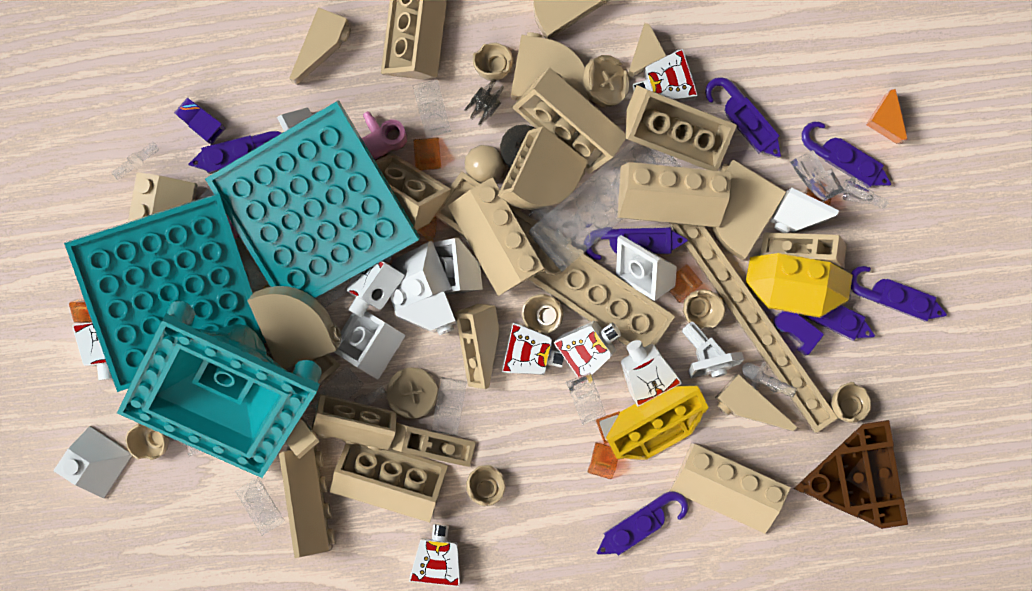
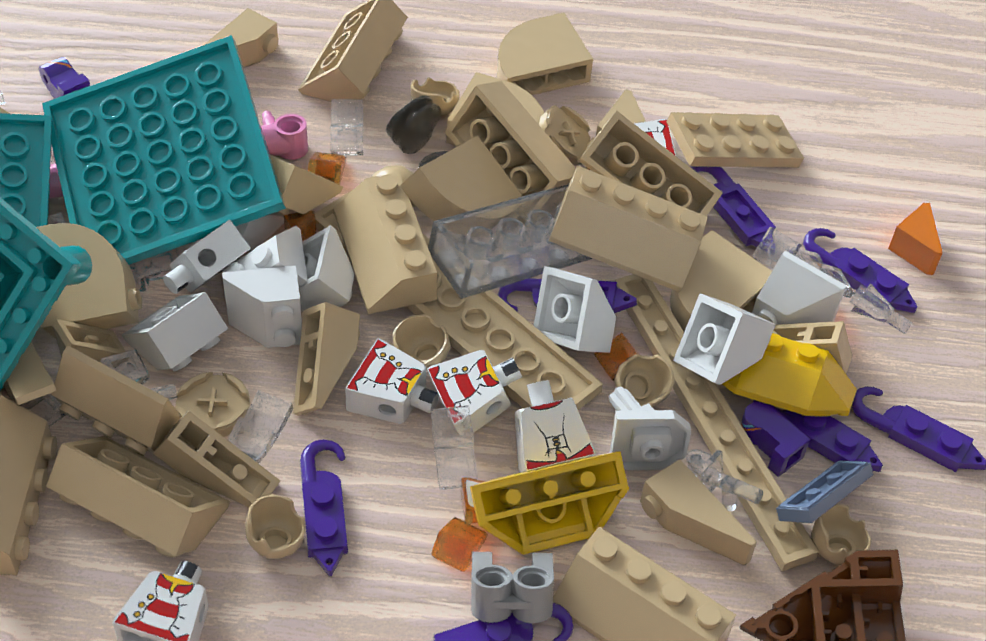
camera: 10 degrees right, 35 degrees down
none -> dark purple plate [300,439,348,576]
none -> light grey piece [471,552,554,623]
none -> tan plate [666,112,804,168]
none -> white slope [673,293,776,385]
none -> clear bracket [752,227,802,271]
none -> sand blue tile [776,461,873,523]

